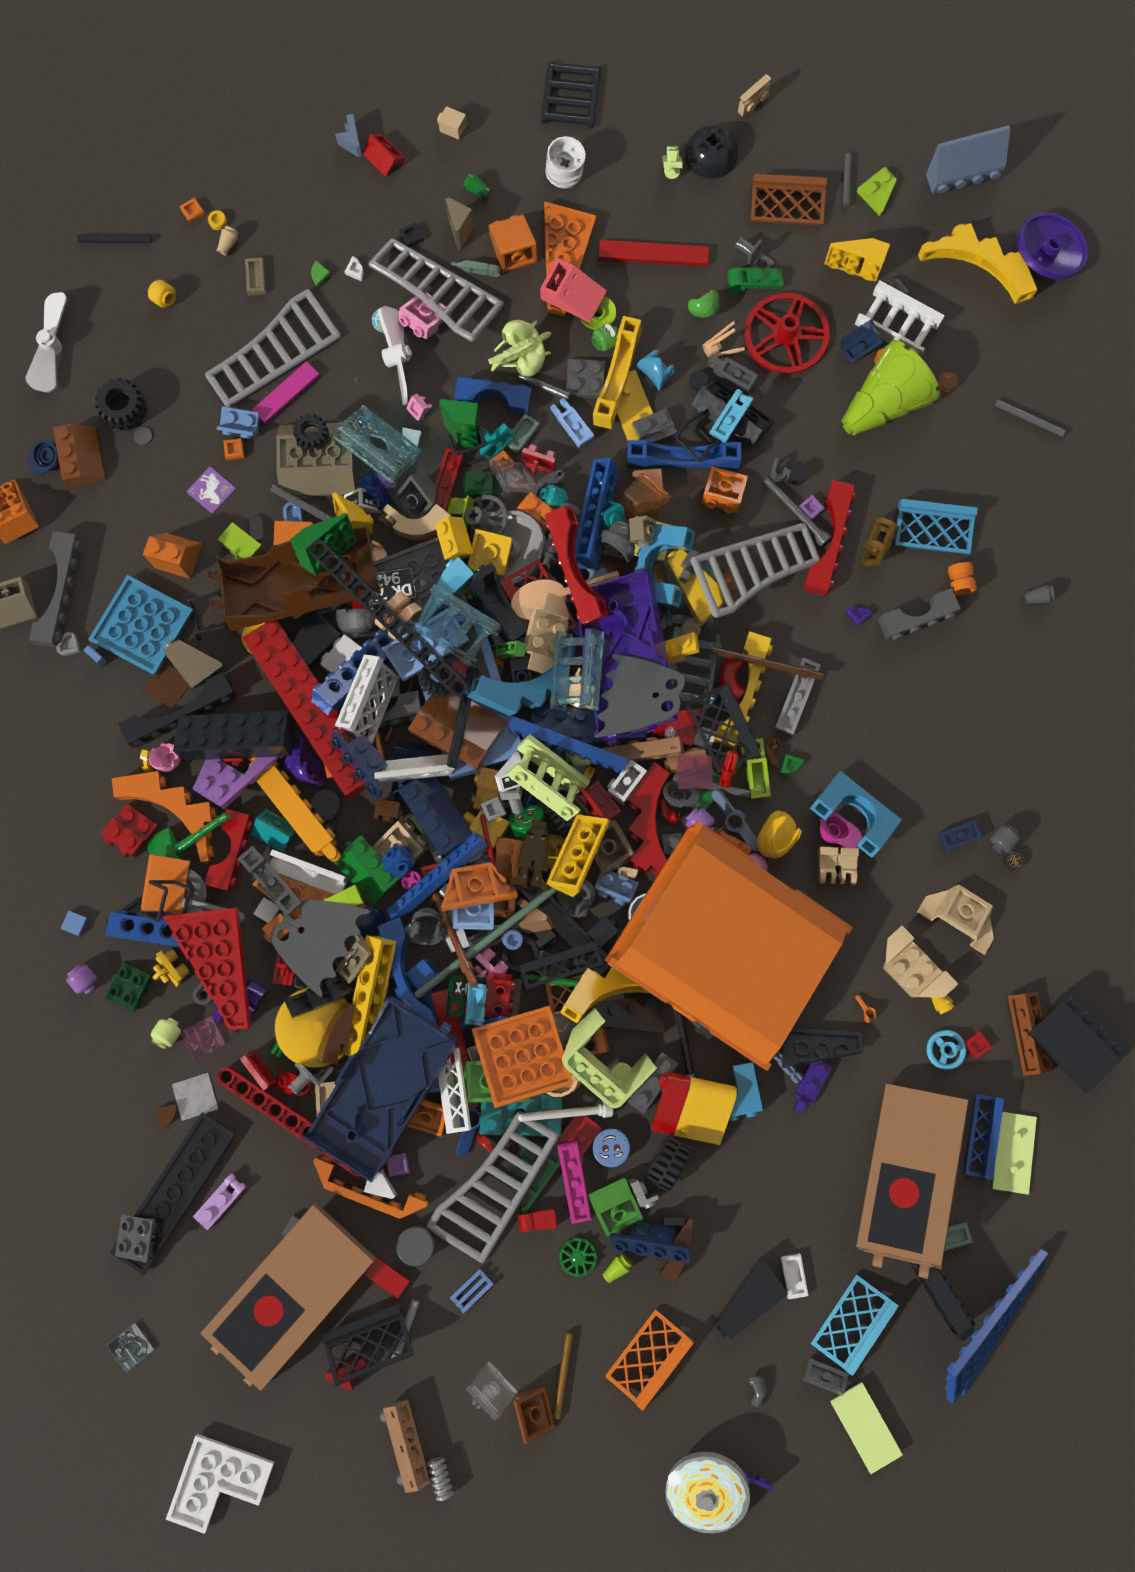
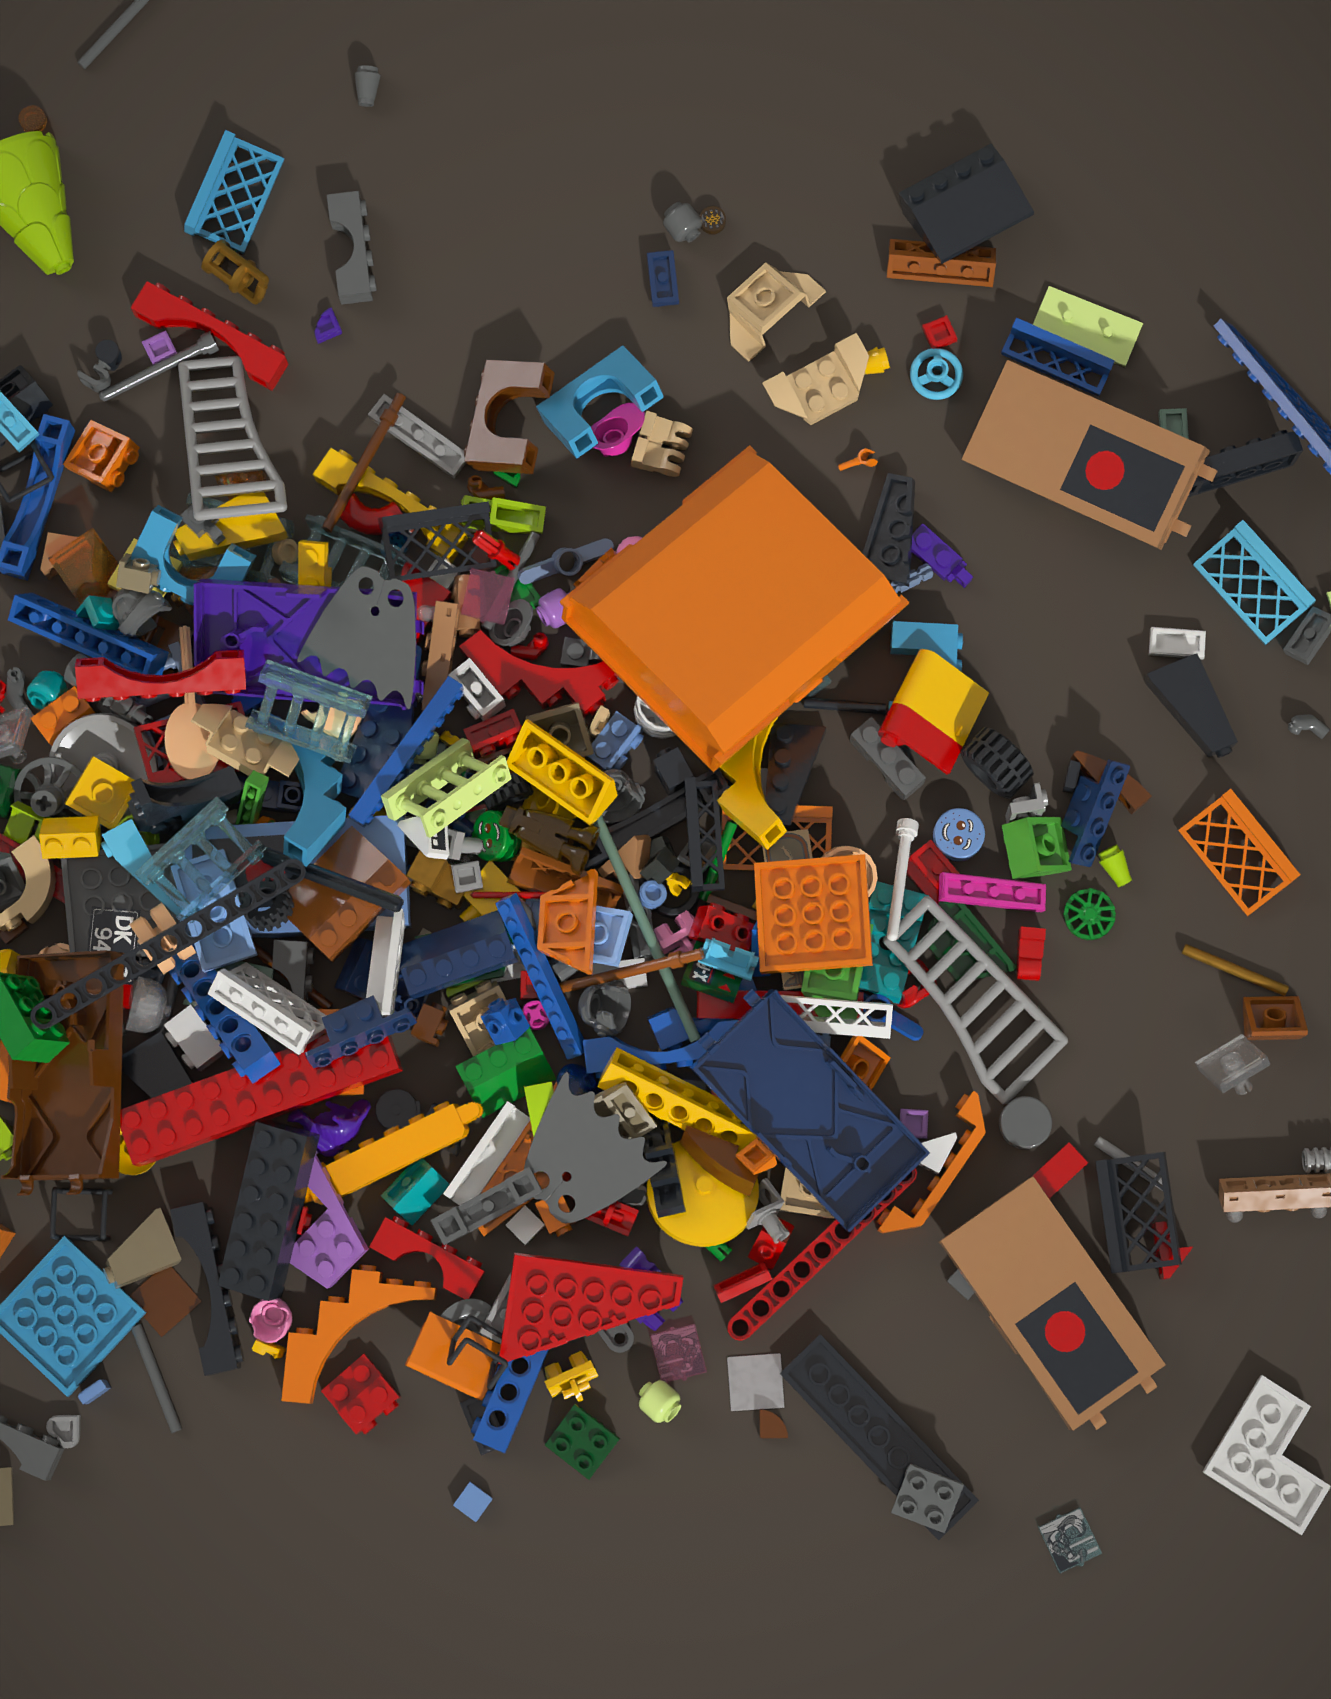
camera: 75 degrees left, 0 degrees up
medium lavender head [66,964,97,994] -> none
green piece [147,812,230,859] -> none
lavender plate [193,1173,247,1230] -> none
medium blue tile [450,1269,494,1313] -> none
yellowish green windscreen [562,1007,657,1108] -> none
yellow hair [757,810,802,859] -> none
orange wheel [948,562,977,595] -> none
none -> dark grey bar [131,1324,182,1433]
none -> arch [464,360,555,474]
none -> pearl dark grey piece [640,846,691,896]
none -> orange slope [736,1138,777,1175]

